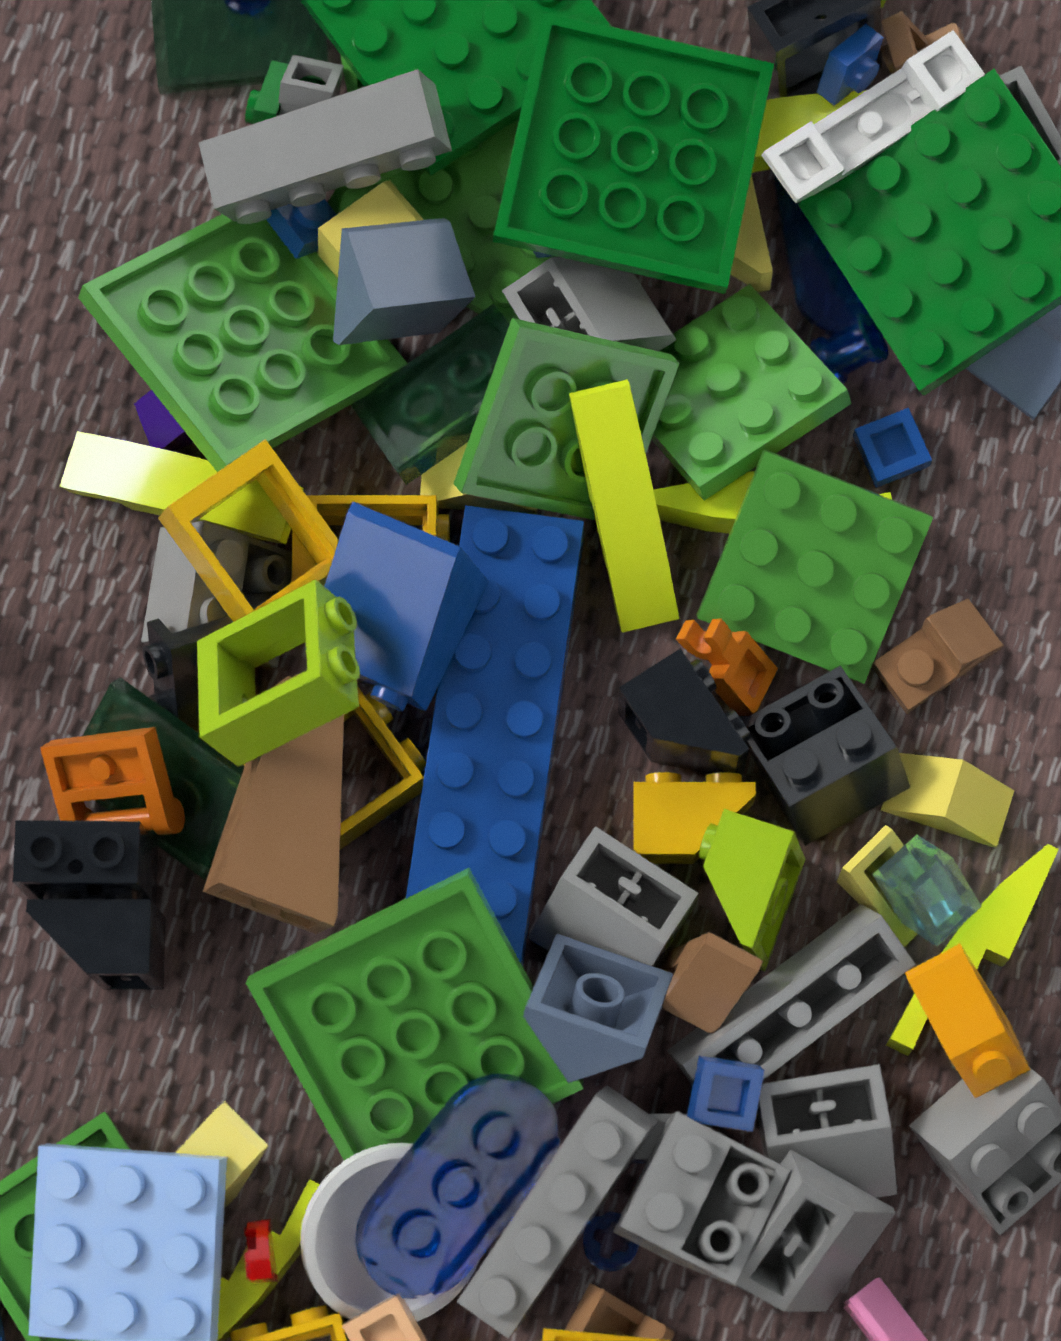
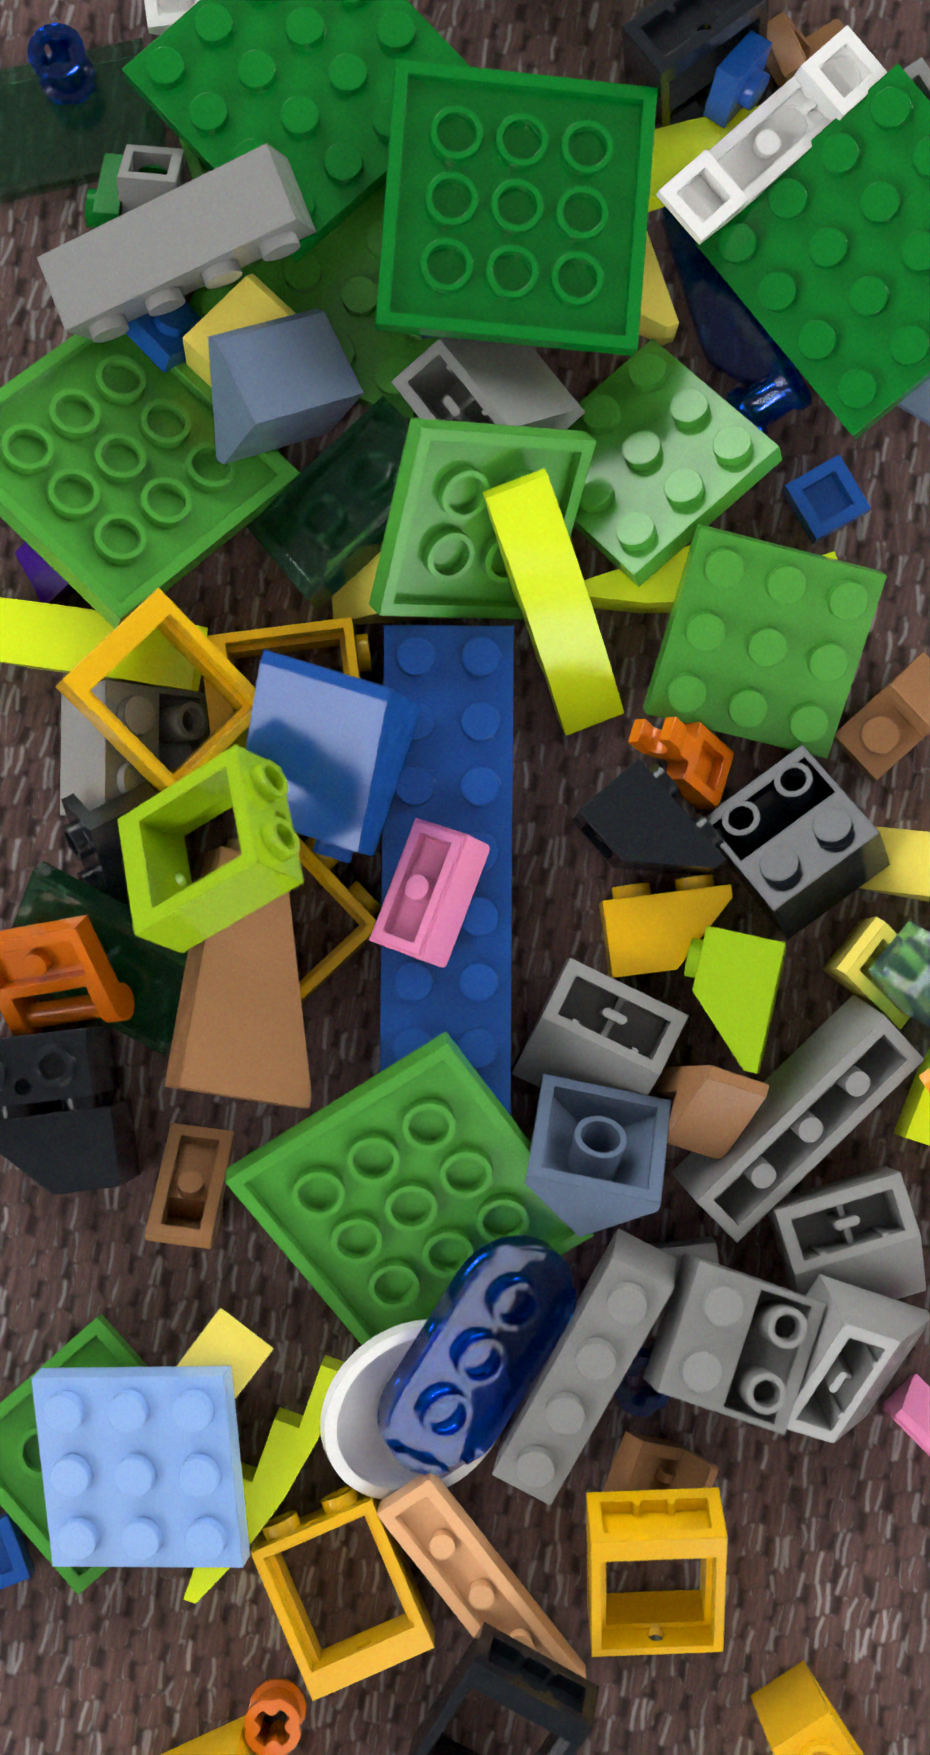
camera: 10 degrees left, 10 degrees up
red tile [244,1219,278,1285] -> none
blue plate [687,1055,765,1132] -> none
none -> medium nougat slope [145,1123,235,1249]
none -> bright pink slope [369,818,490,968]

